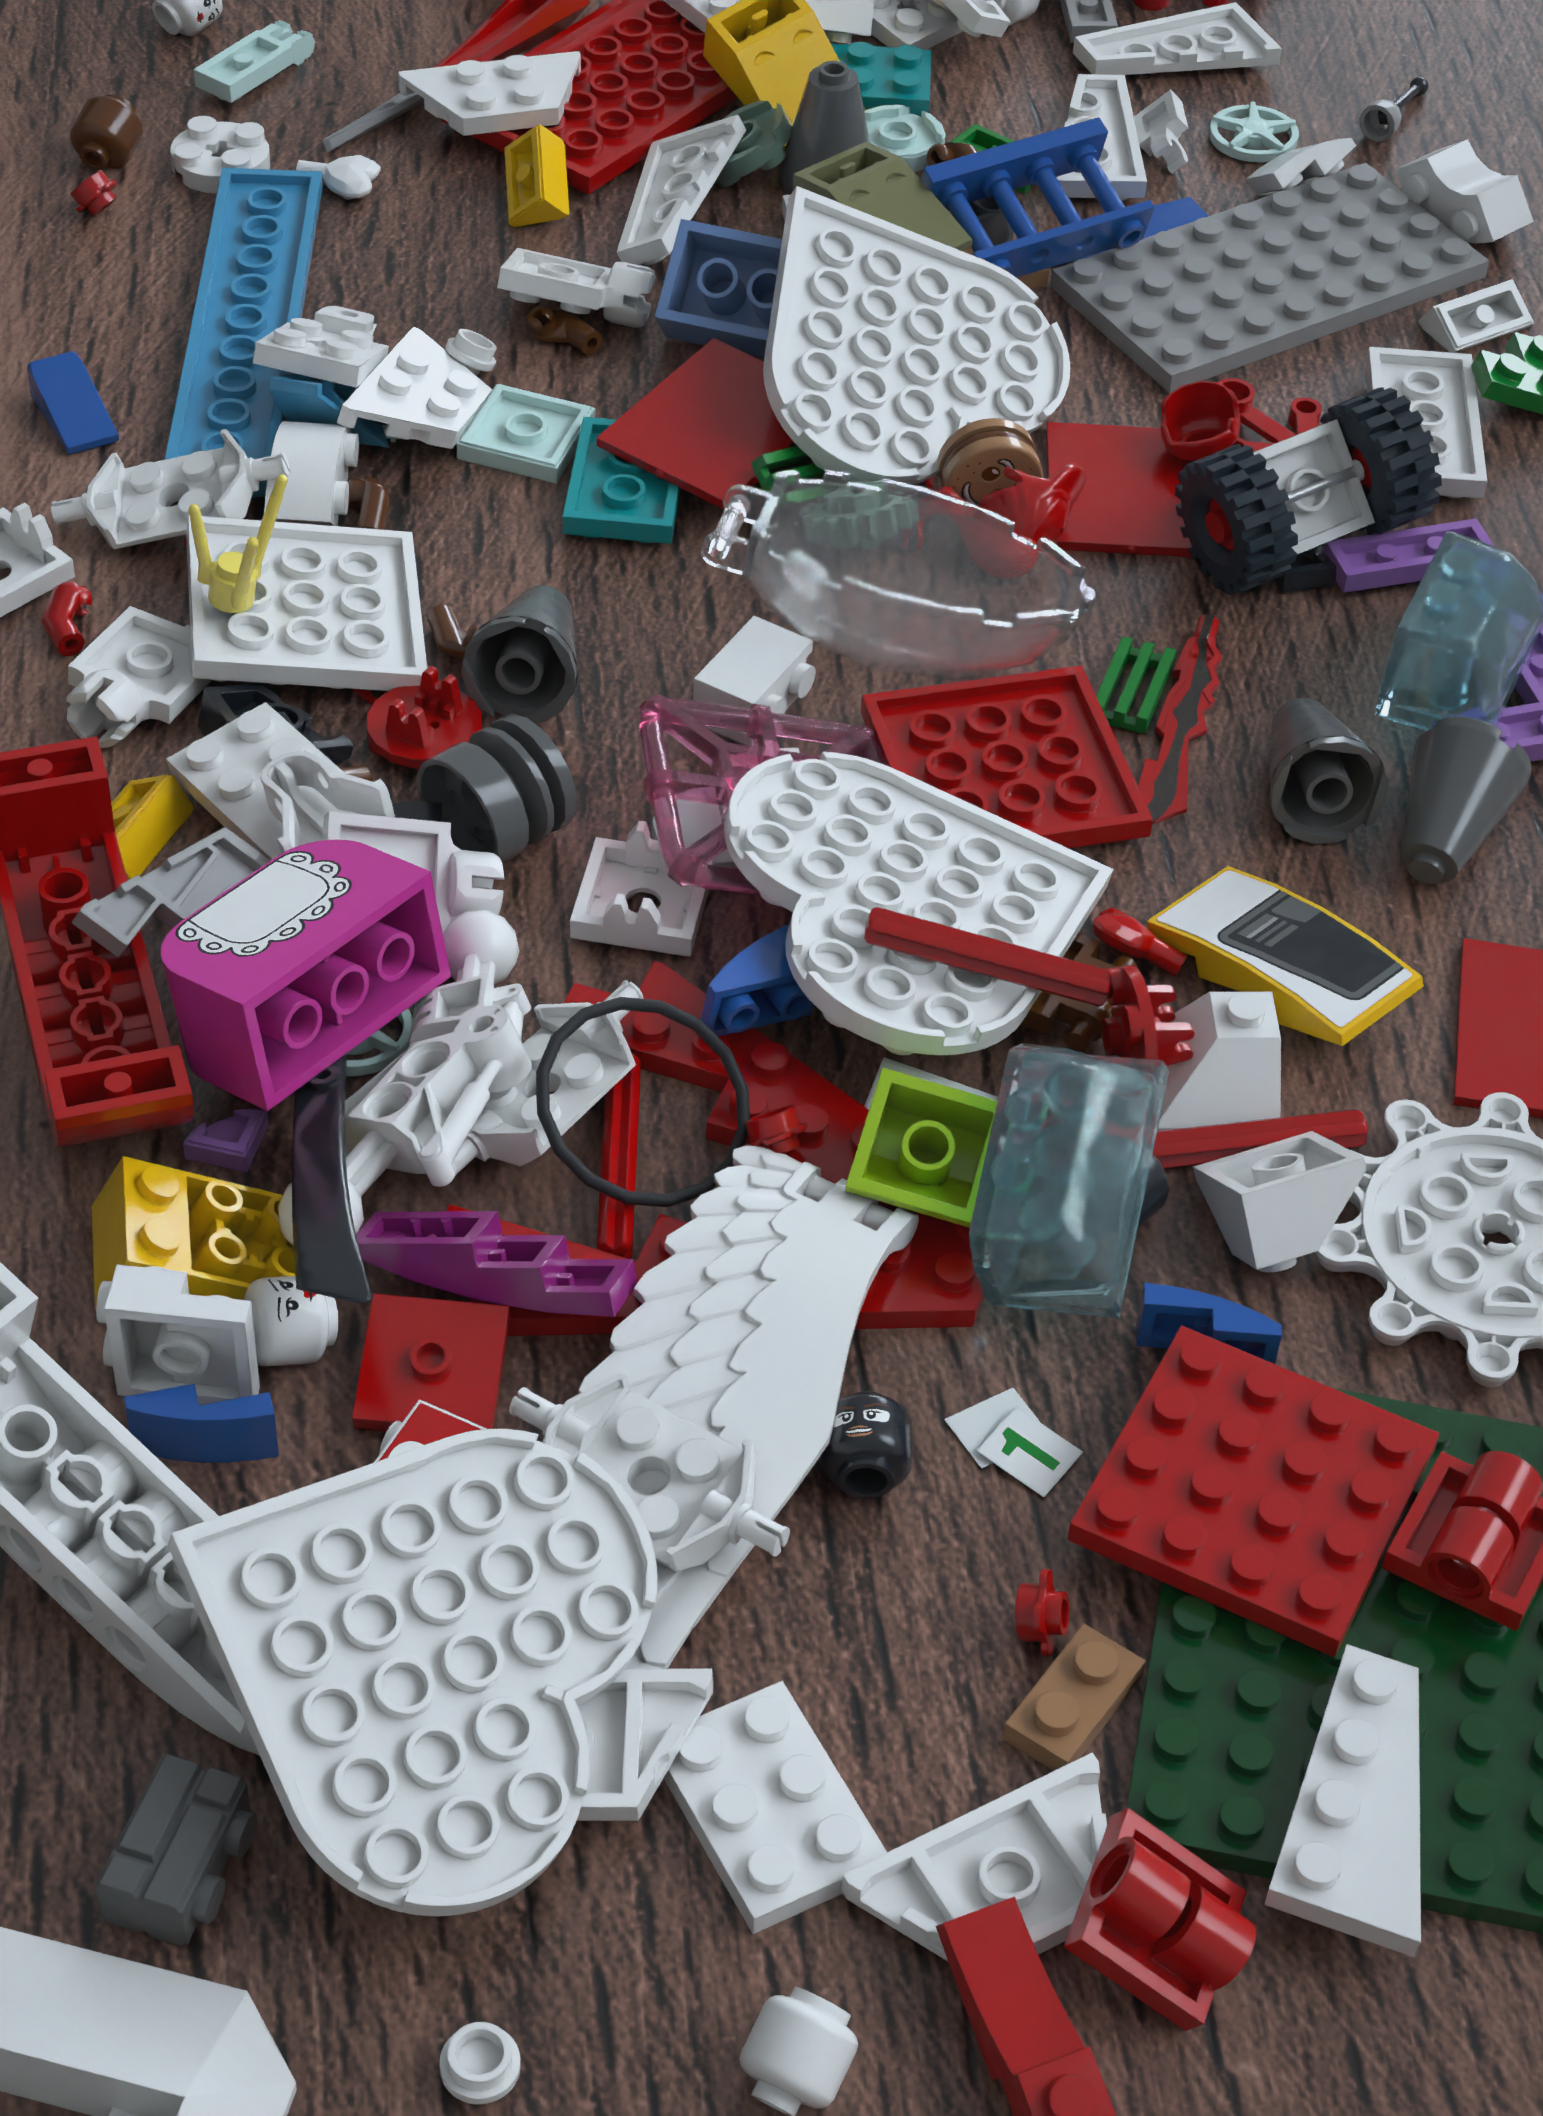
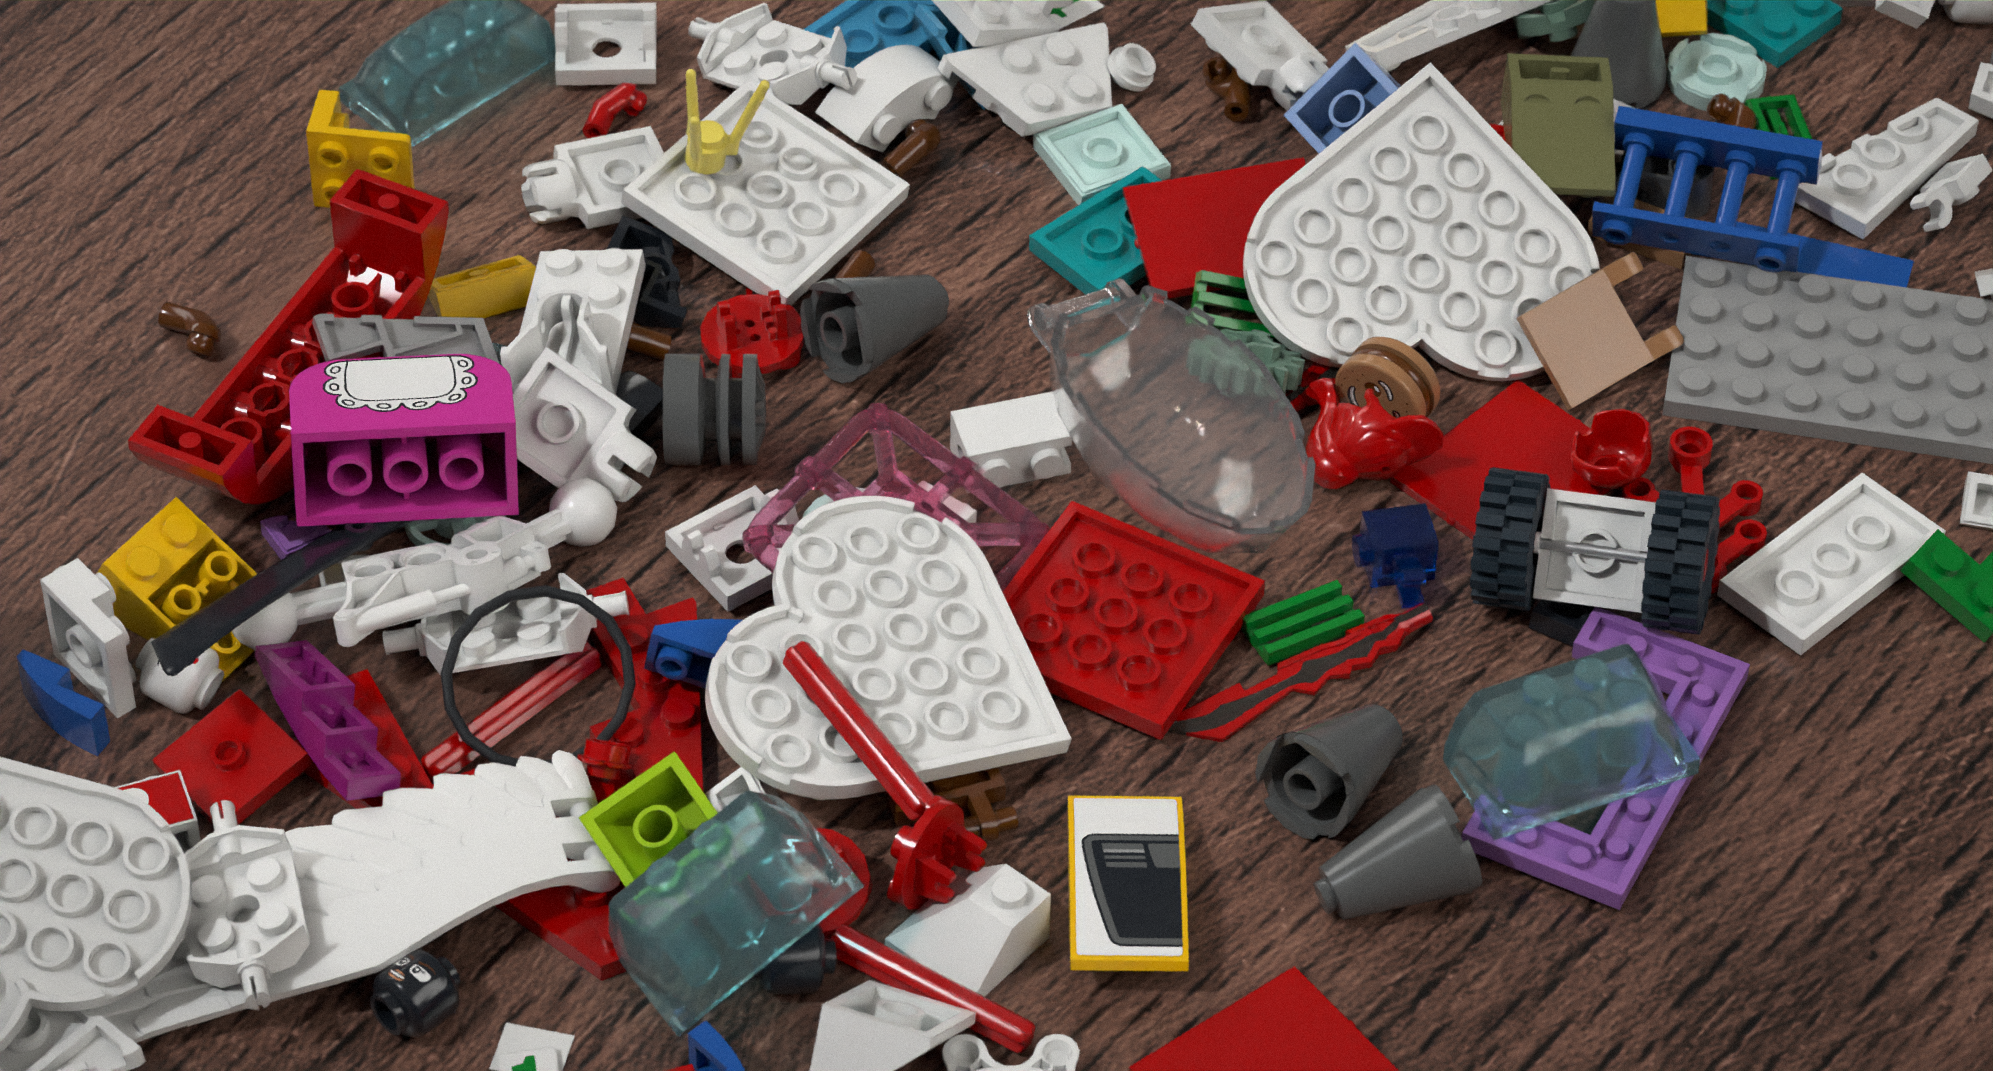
camera: 45 degrees right, 0 degrees up
red rock [1092,907,1188,977] -> none
none -> clear blue brick [1352,503,1439,609]
none -> medium nougat flag [1516,252,1684,410]

